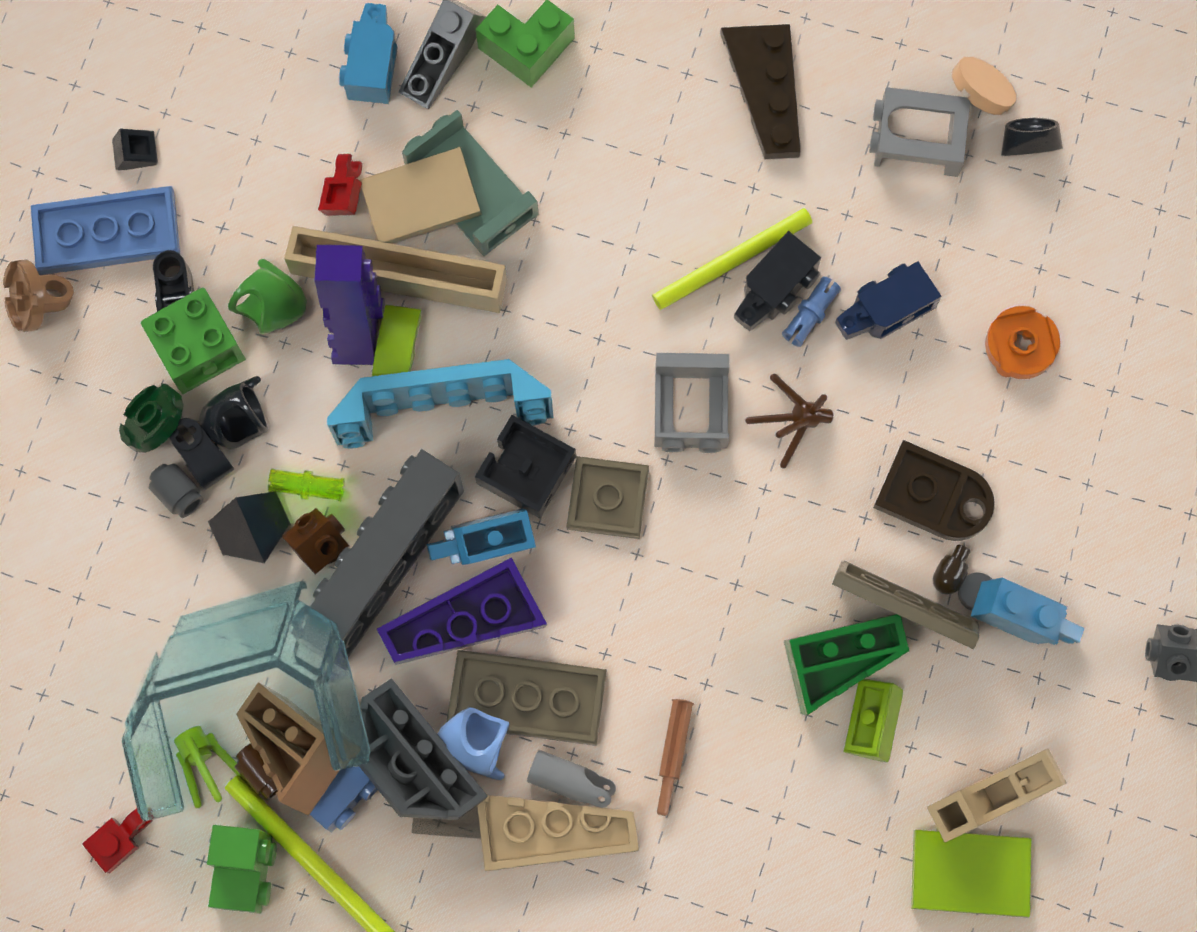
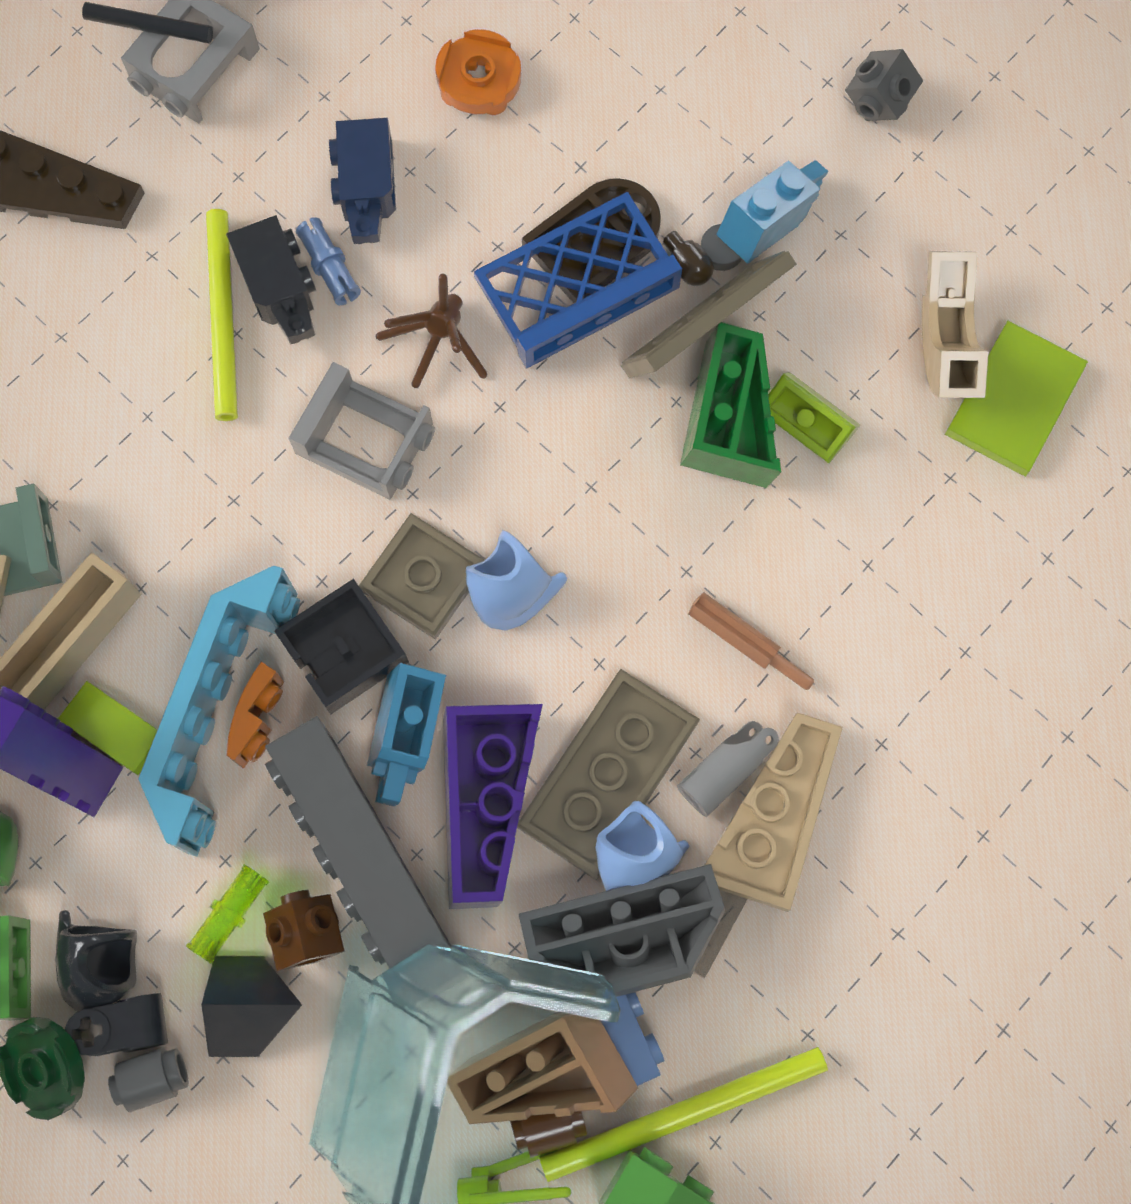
camera: 65 degrees left, 0 degrees up
none -> black bar [82,2,213,44]
none -> orange slope [226,661,284,769]
none -> light blue piece [466,530,567,631]
none -> blue fence [473,192,682,369]

